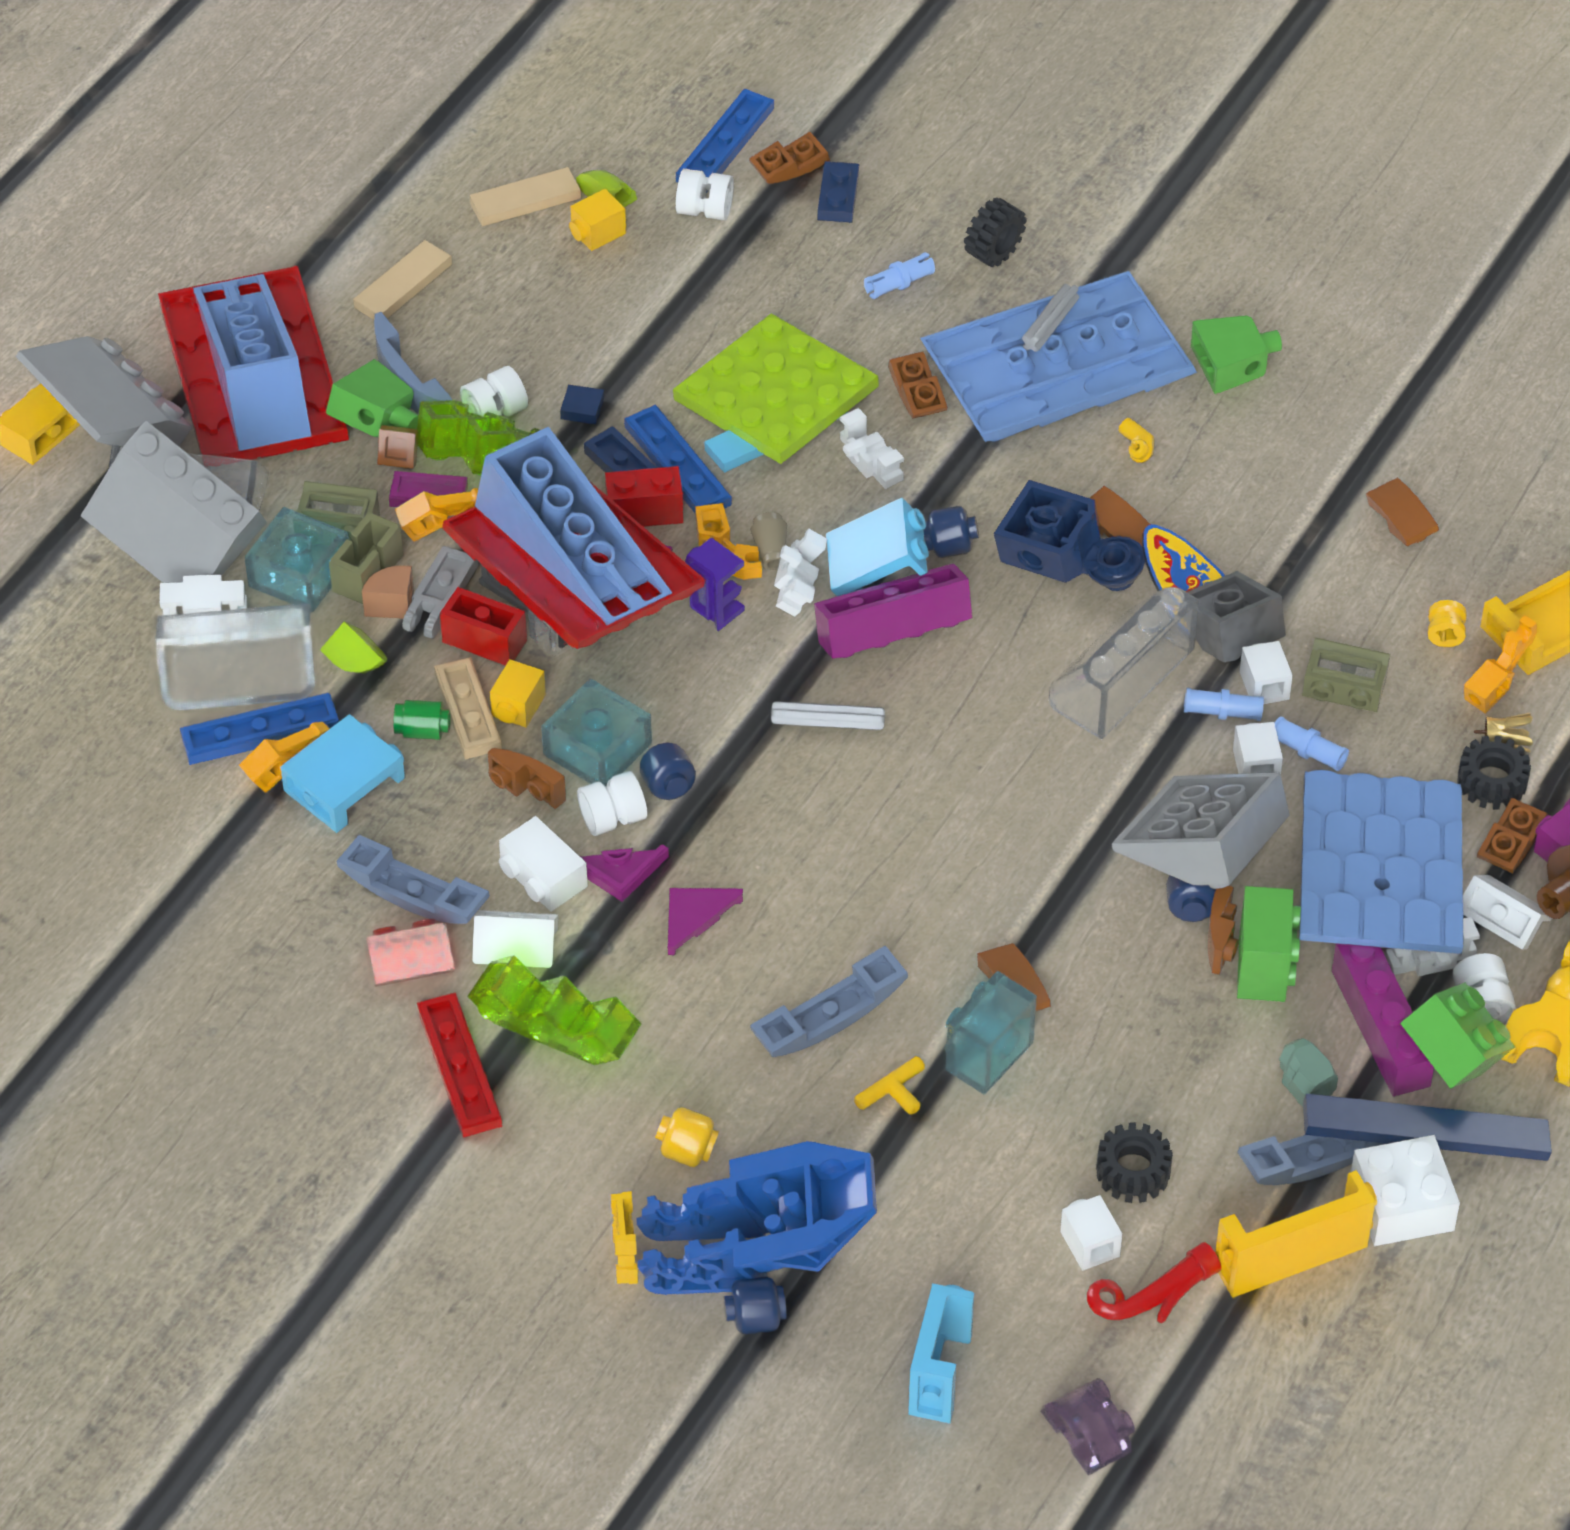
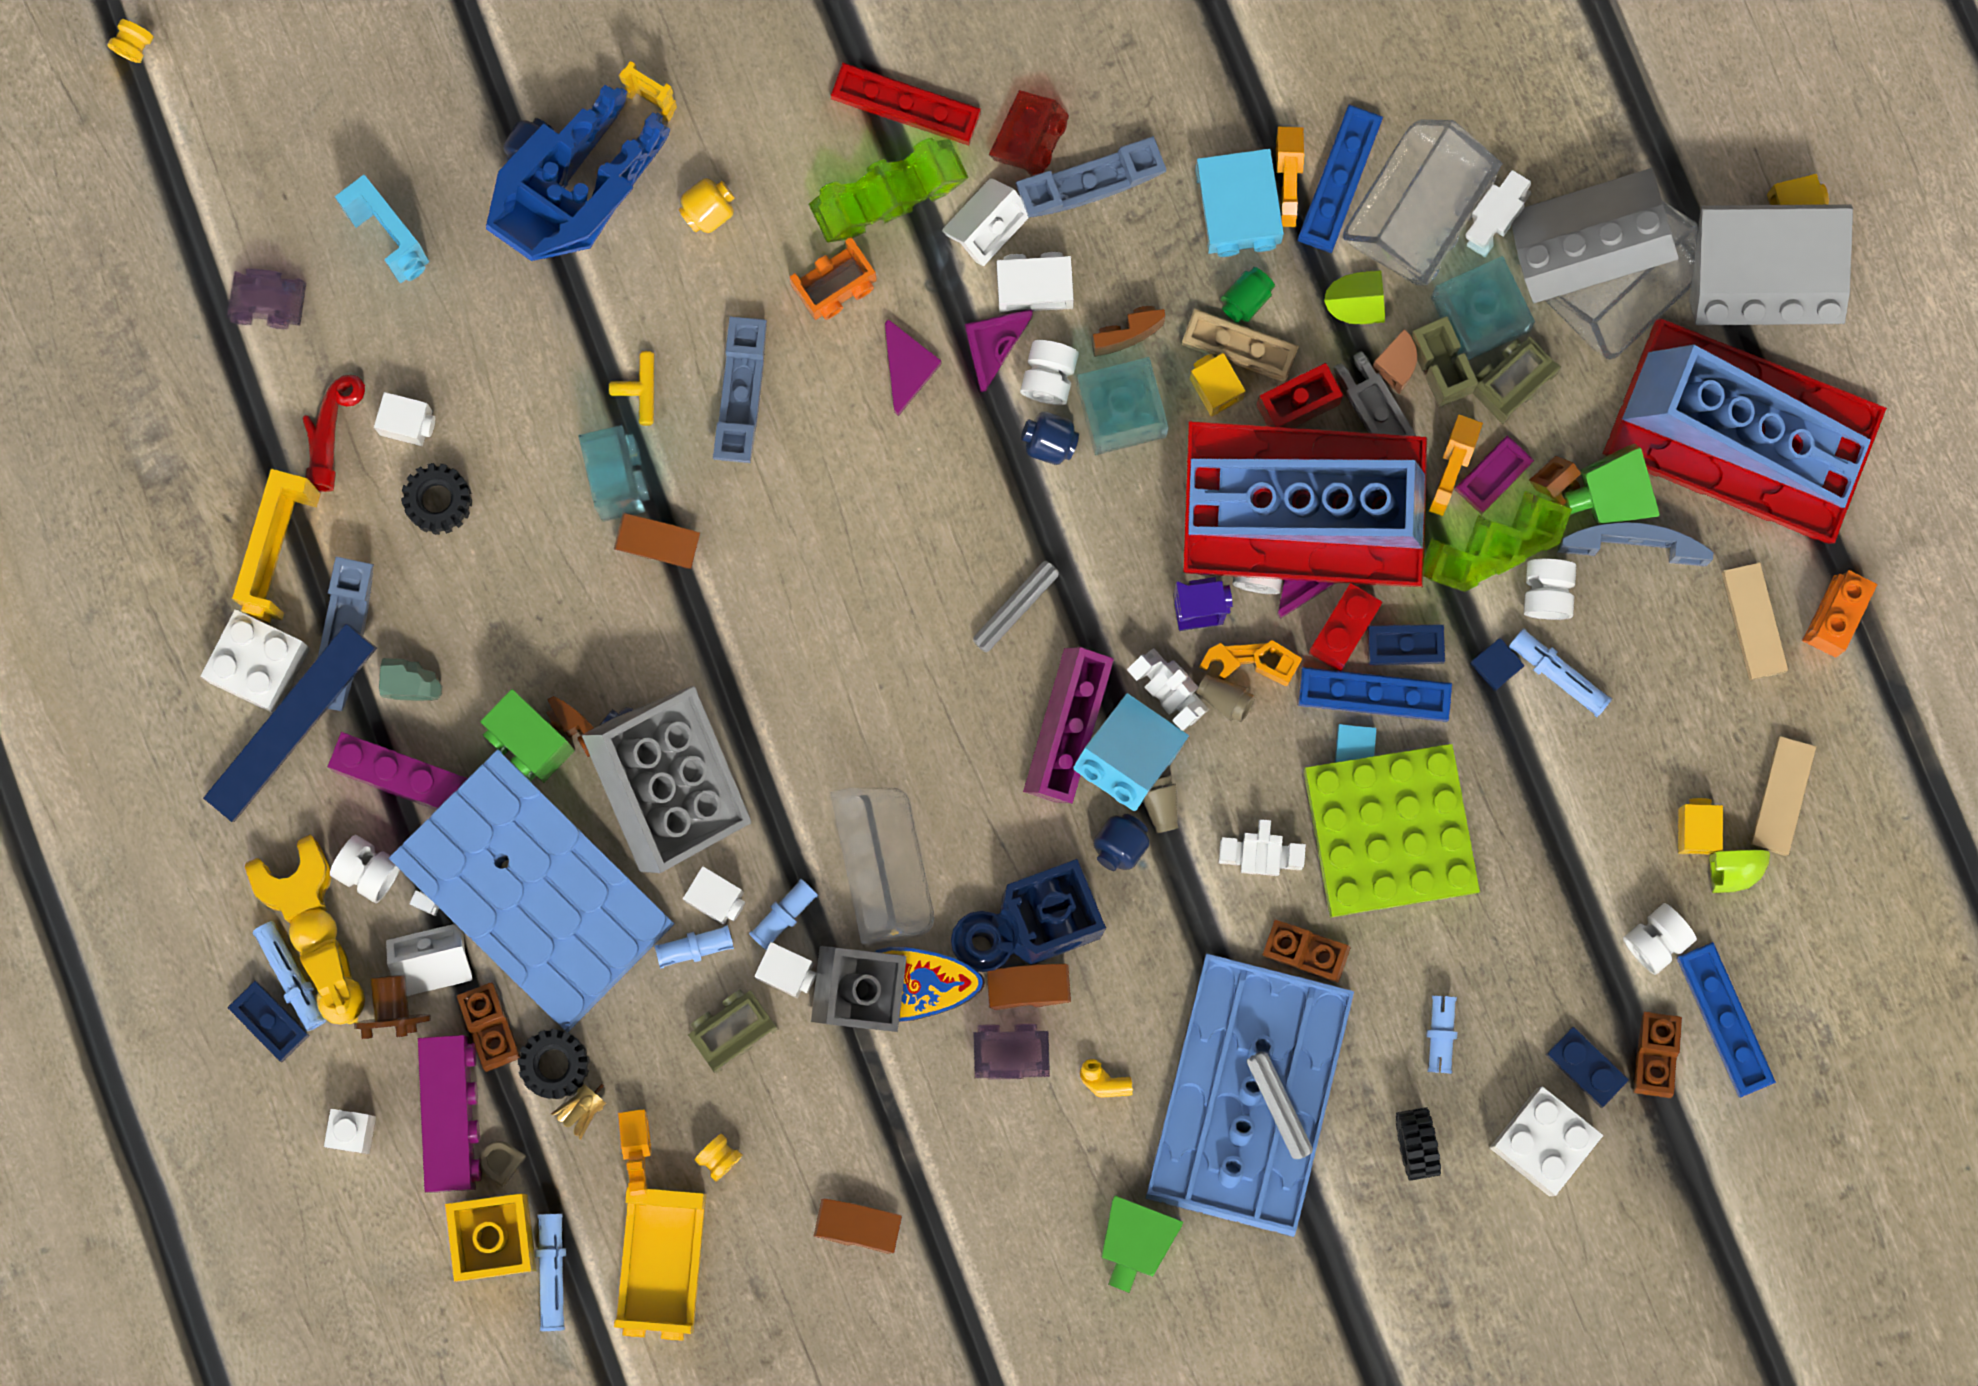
camera: 130 degrees right, 30 degrees up
bright green brick [1400,982,1515,1089] -> none
none -> orange window [789,237,877,320]
none -> clear purple cylinder [973,1024,1050,1080]
none -> white brick [1489,1086,1603,1197]
none -> light blue pin [1508,628,1612,717]
none -> orange window [1802,570,1878,658]

